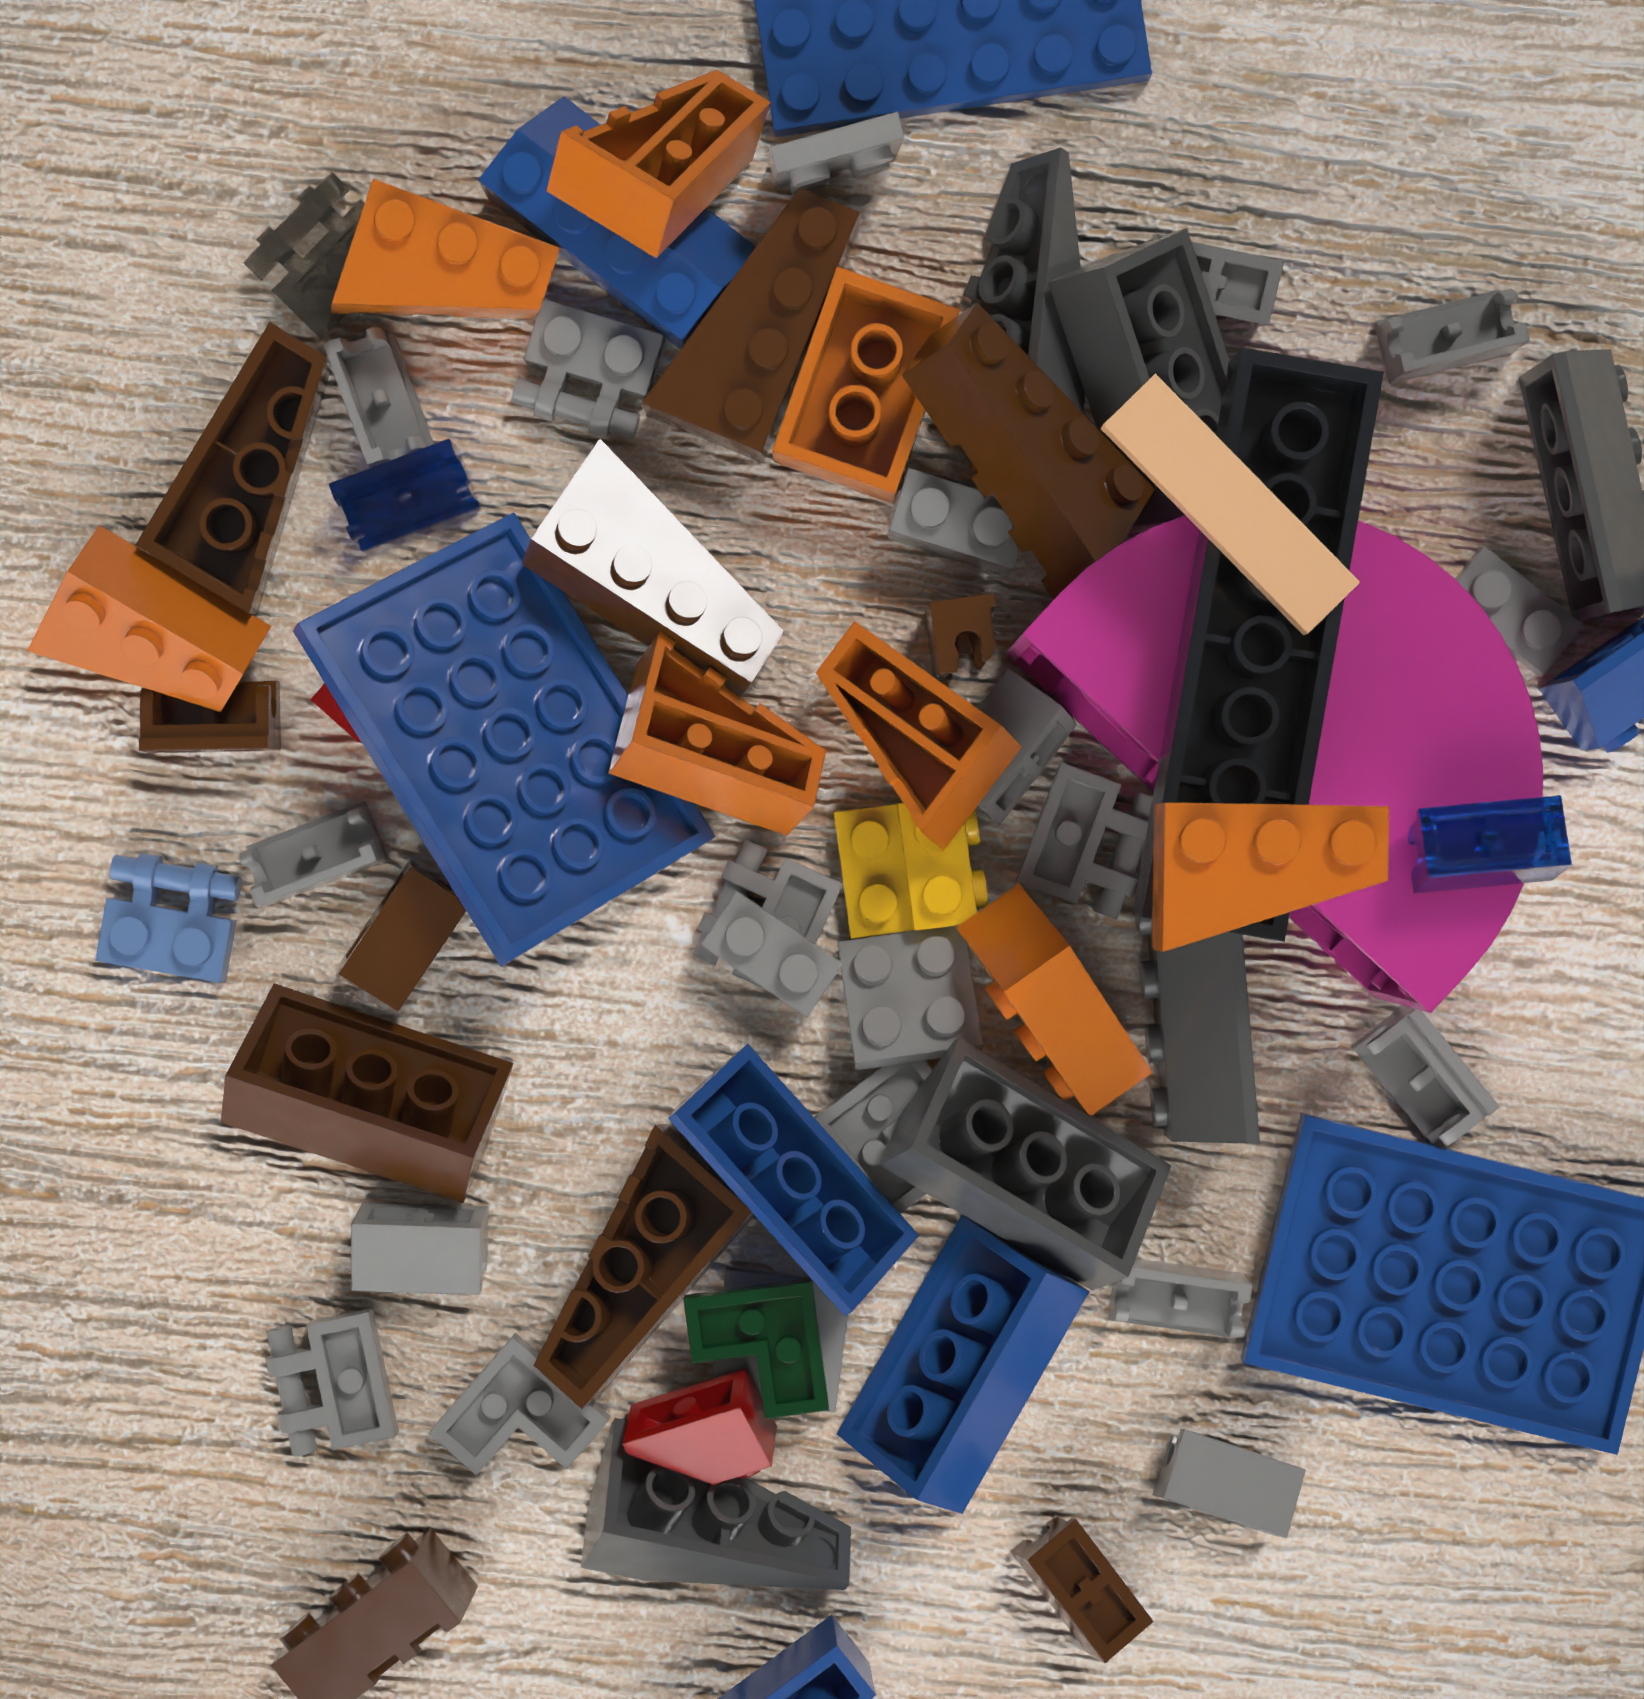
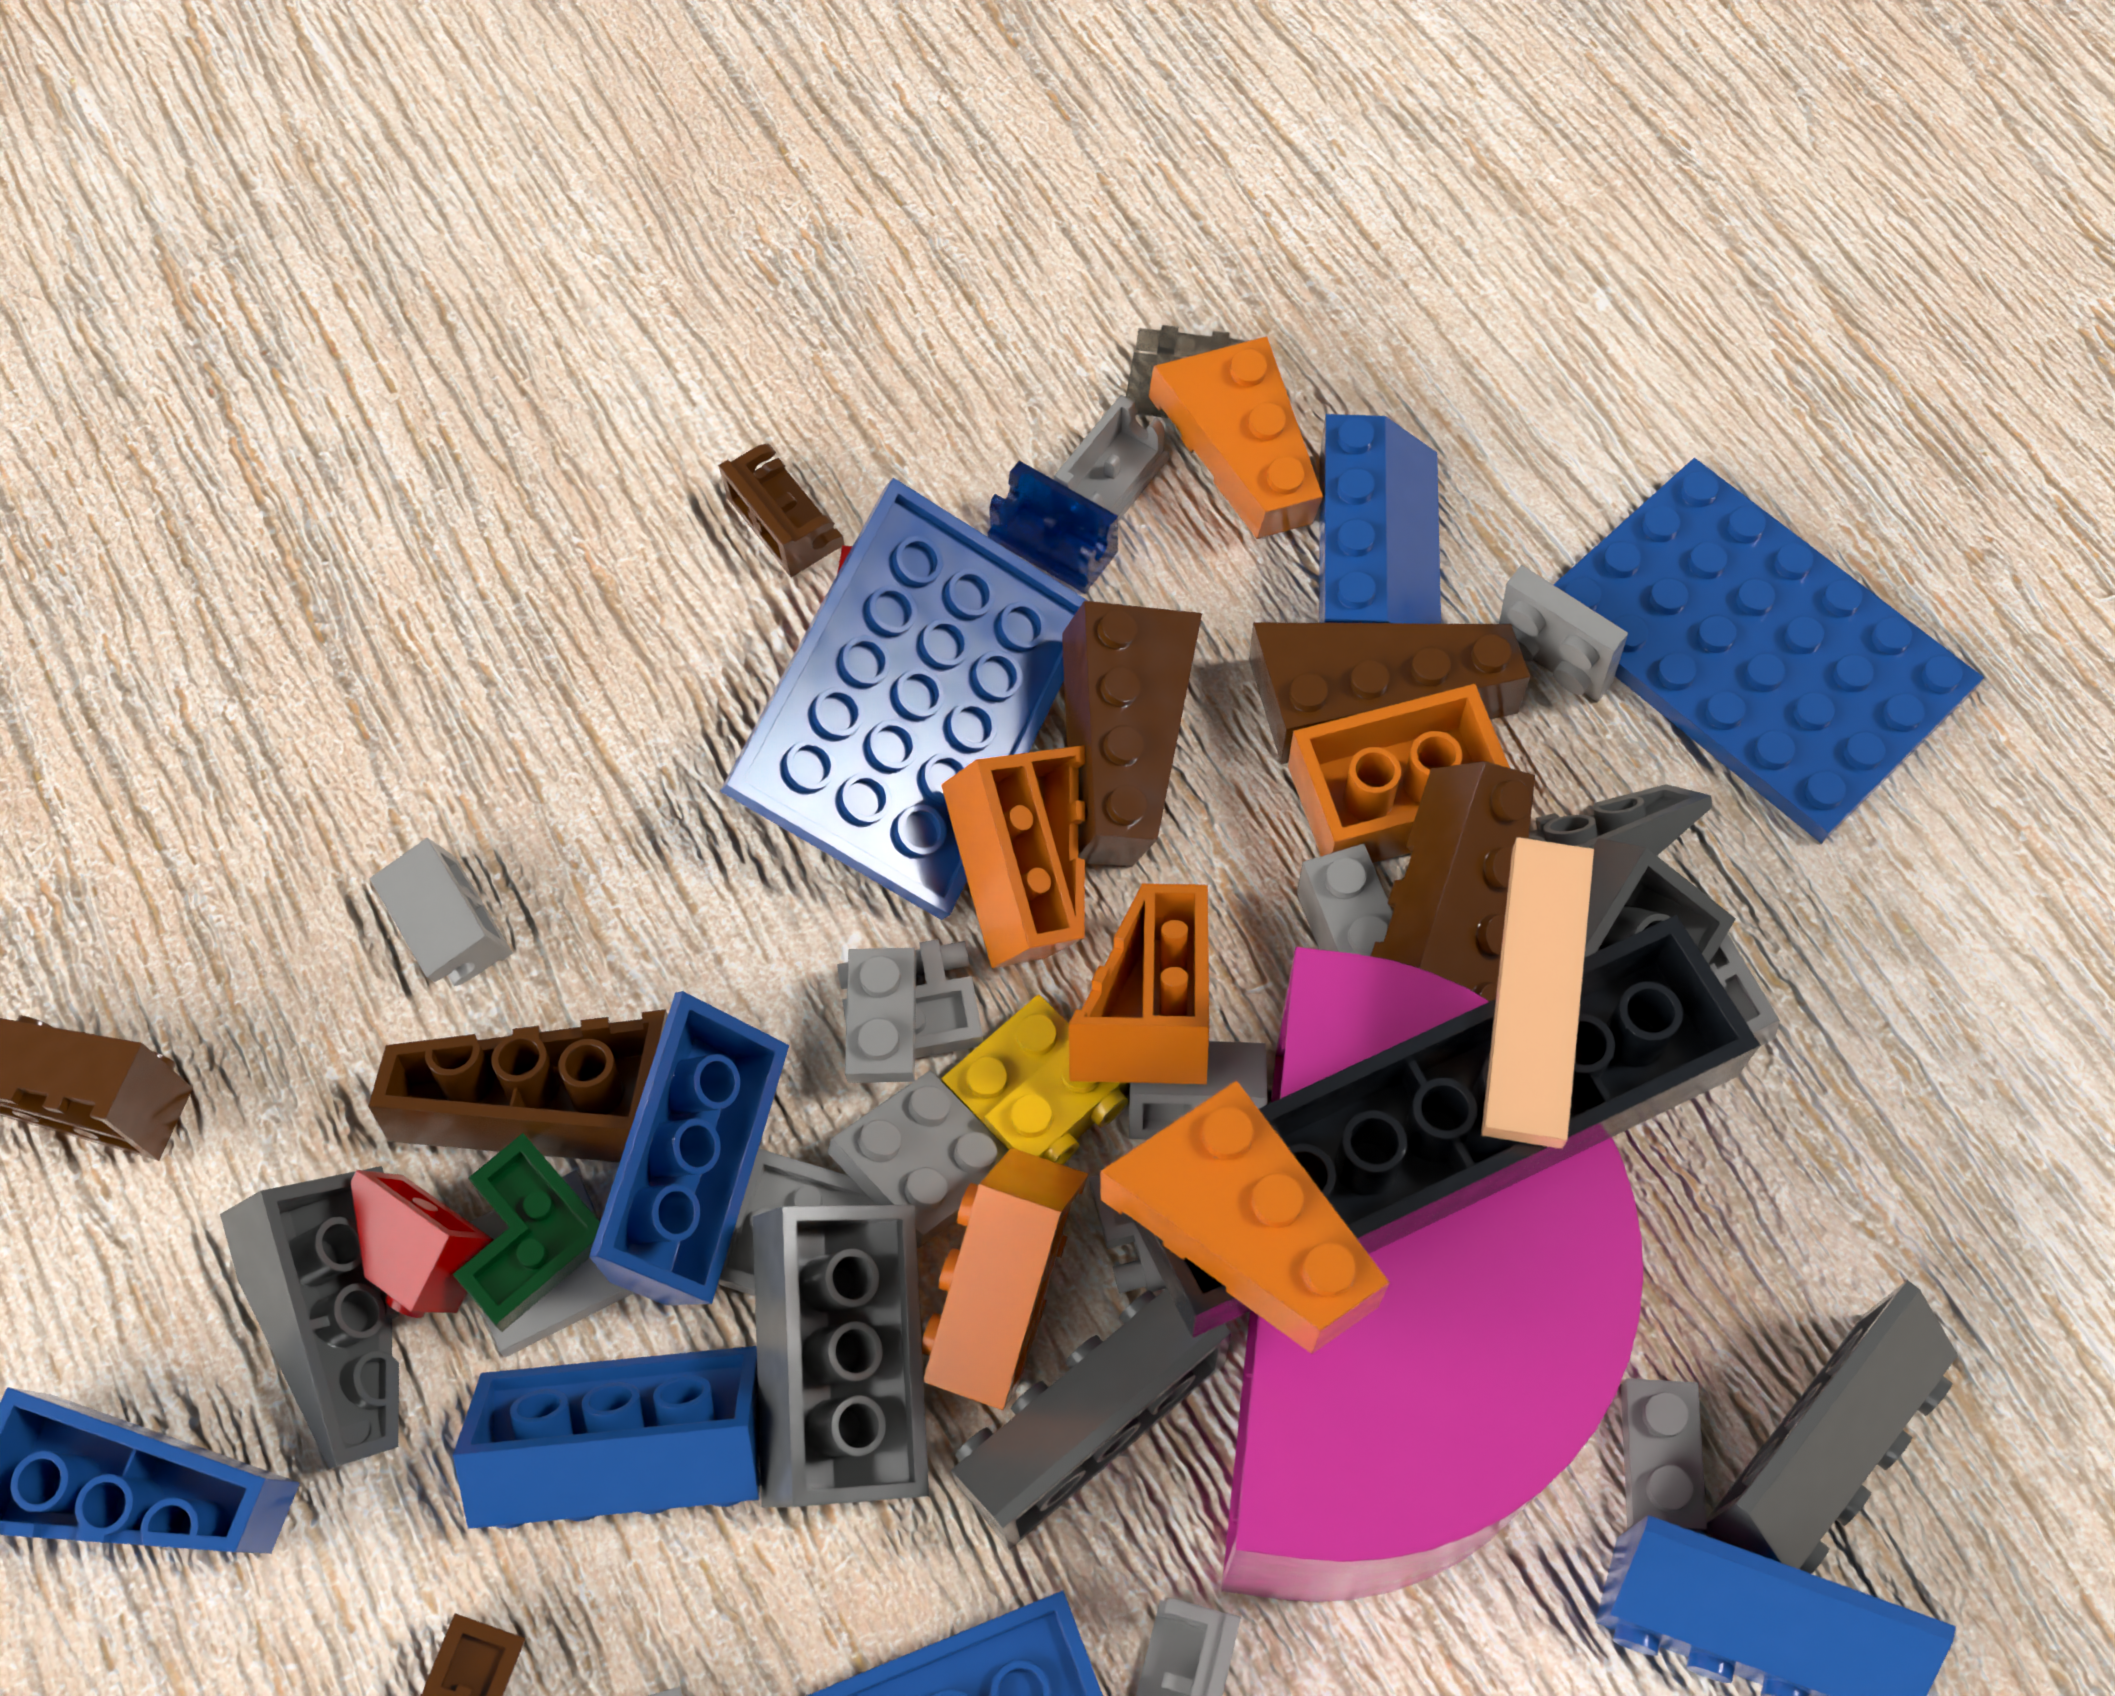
camera: 55 degrees right, 25 degrees down
orange wedge [27,525,271,712] -> none
medium blue plate [95,853,242,983] -> none
reddish brown wedge [135,322,332,614] -> none
reddish brown slope [221,983,514,1203] -> none
light grey hinge [239,801,388,907] -> none
light grey plate [265,1308,399,1457] -> none
reddish brown hinge [338,859,466,1011] -> none
light grey plate [428,1333,610,1475] -> none
light grey plate [511,299,665,439] -> none
orange wedge [546,70,771,258] -> none
reddish brown hinge [925,593,996,682] -> none
light grey hinge [1108,1258,1252,1338] -> none
light grey hinge [1374,289,1530,384] -> none
clear blue hinge [1408,795,1572,894] -> none

